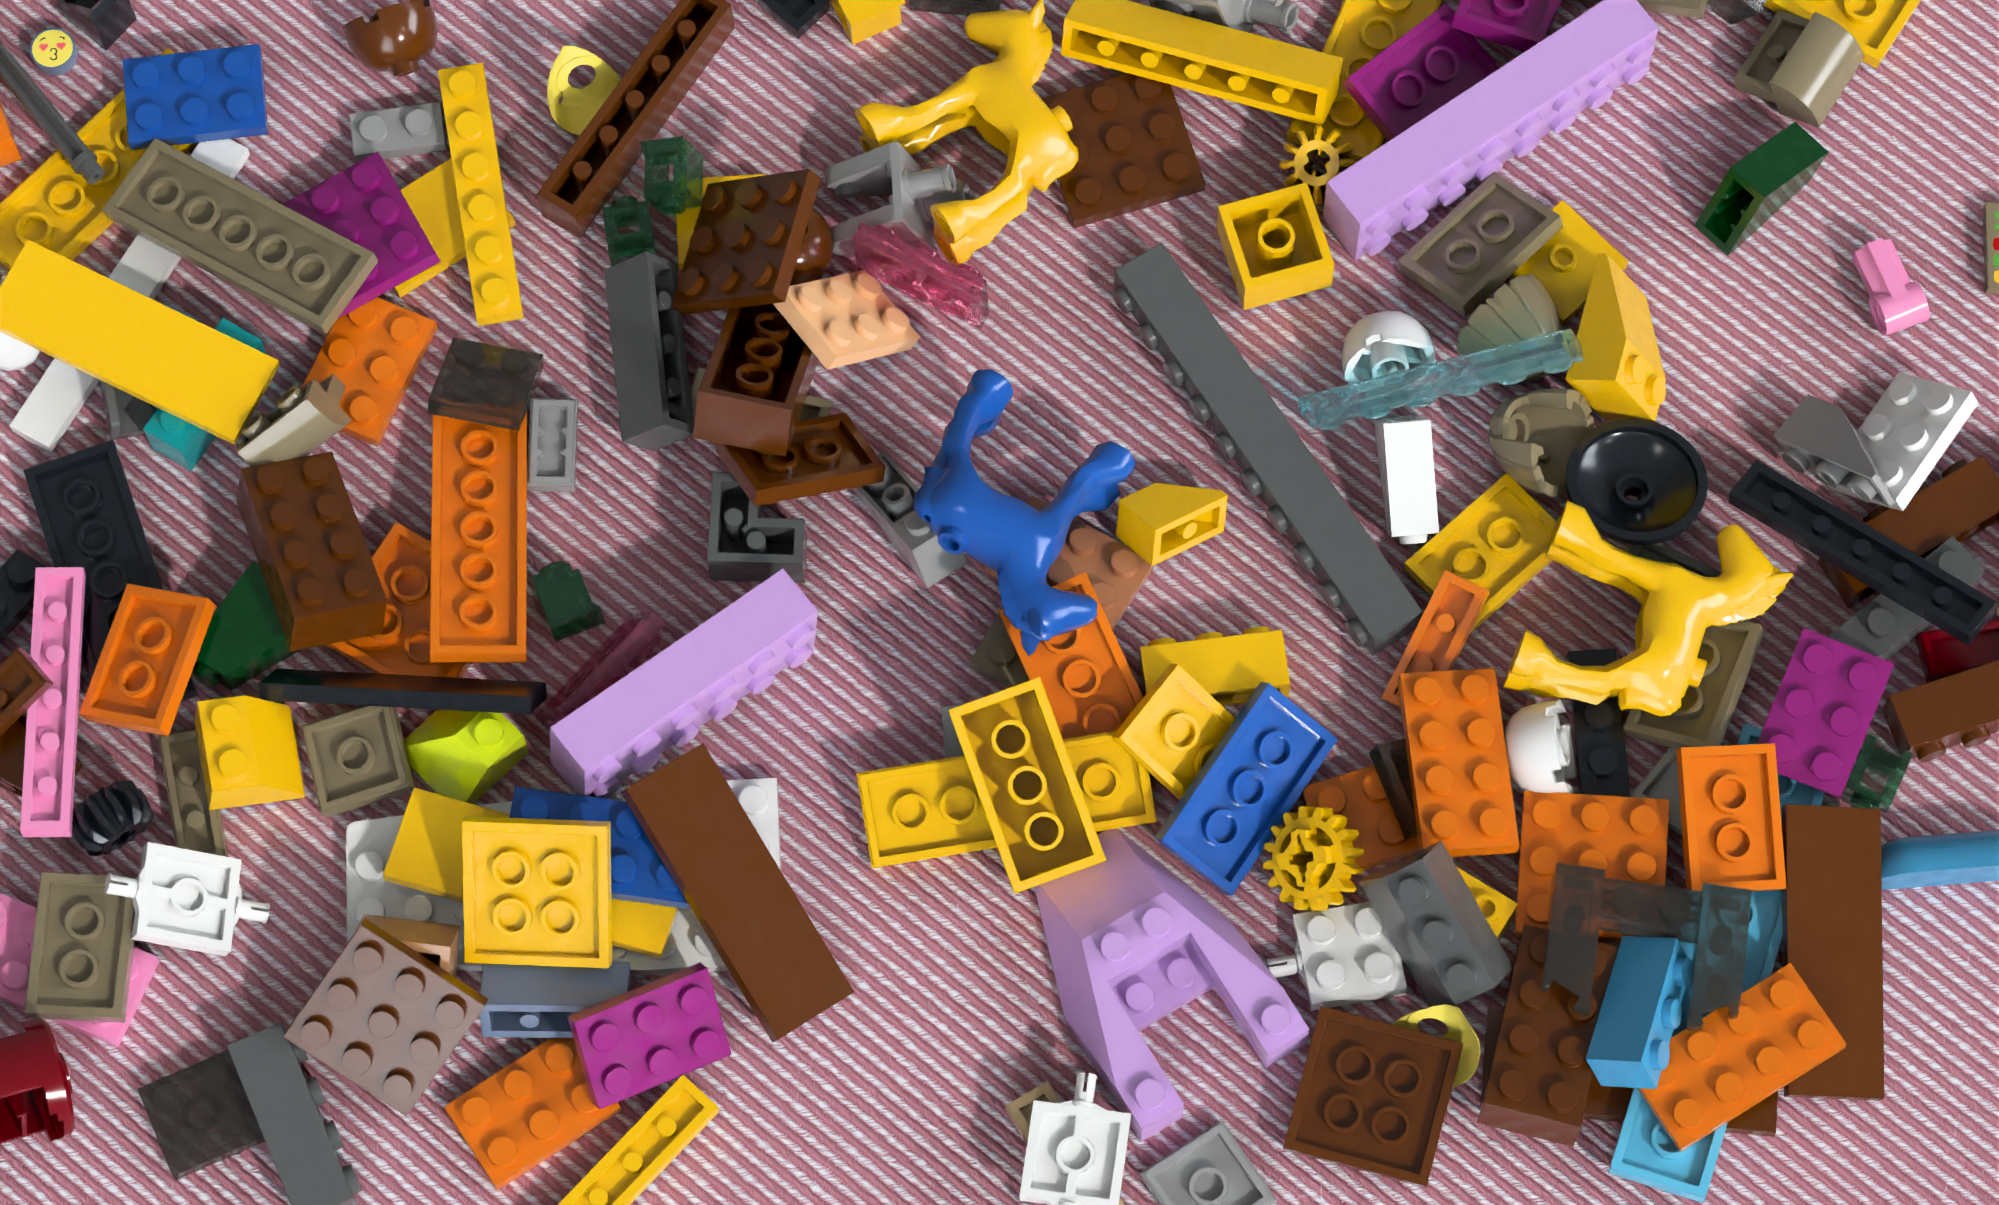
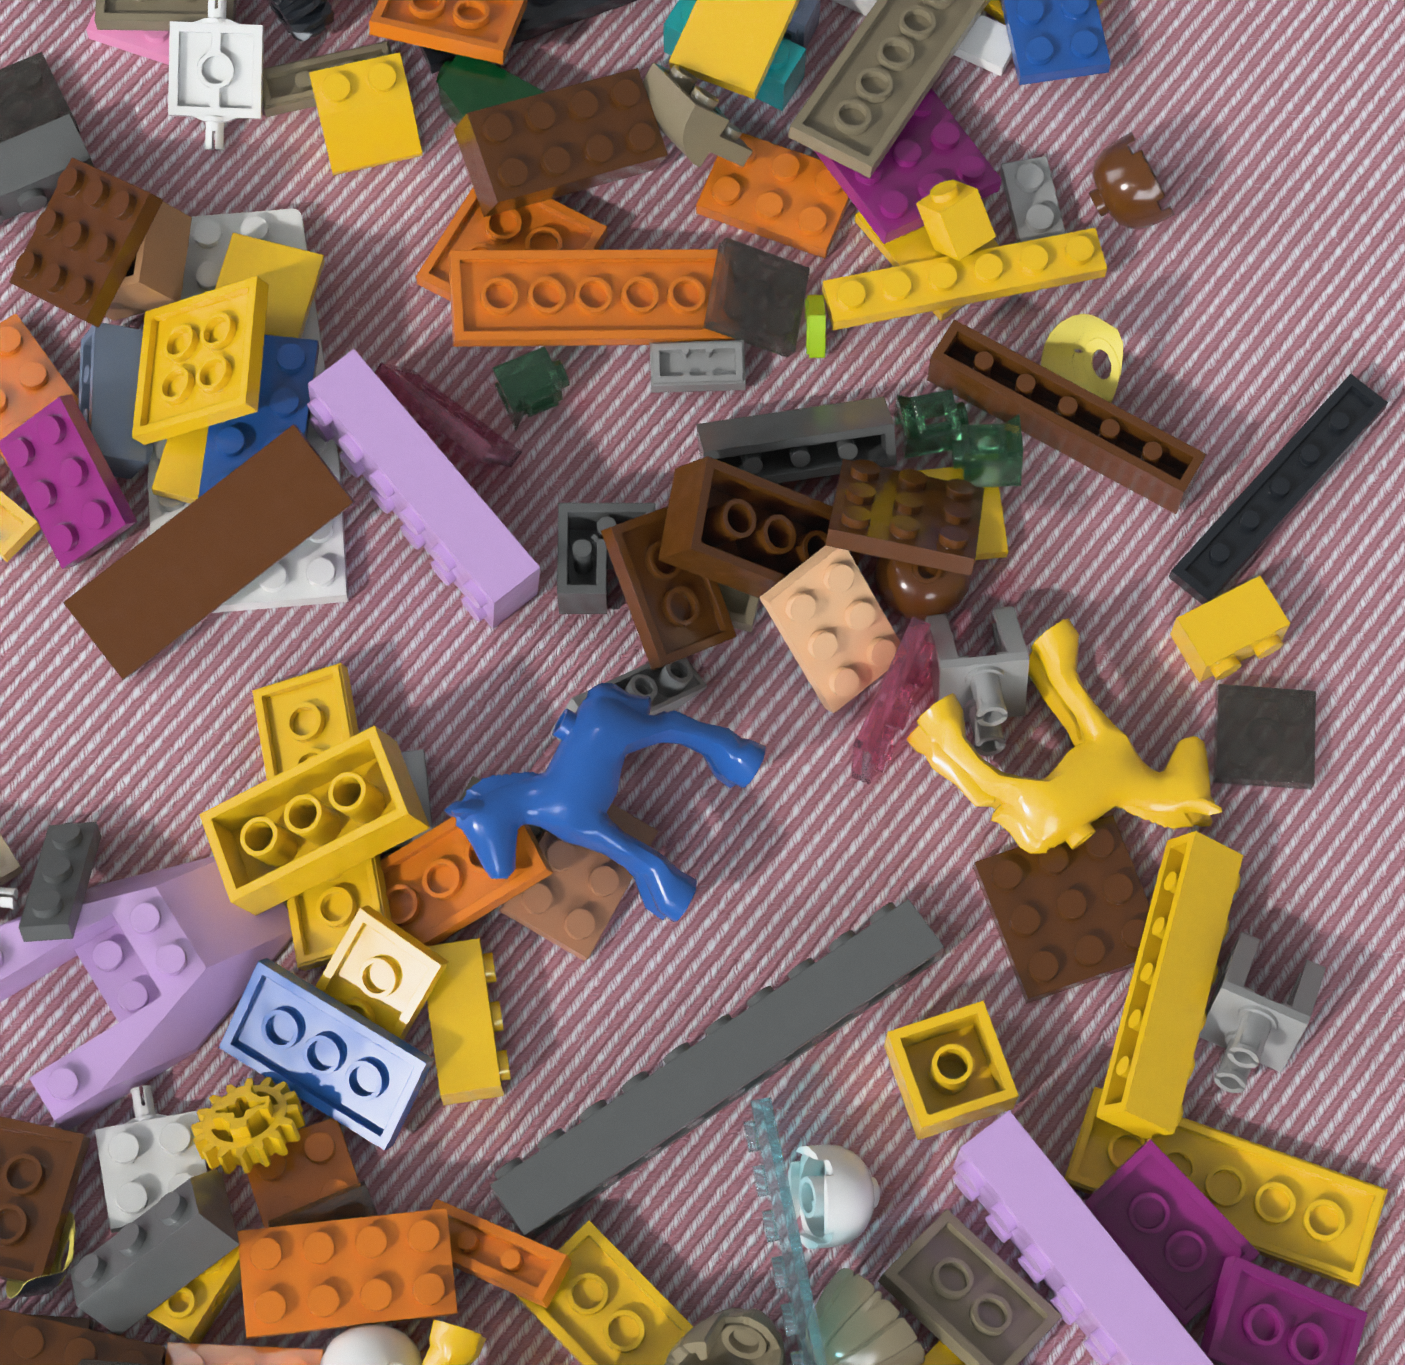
camera: 85 degrees right, 0 degrees up
black tile [259,668,547,714] -> none
dark tan tile [301,706,415,818] -> none
neon yellow slope [404,710,529,804] -> none
yellow slope [1116,483,1228,566] -> none
yellow gear [1279,125,1358,205] -> none
white slope [1374,415,1439,544] -> none
none -> dark grey plate [18,822,101,942]
none -> lime tile [805,295,826,358]
none -> yellow brick [916,179,996,261]

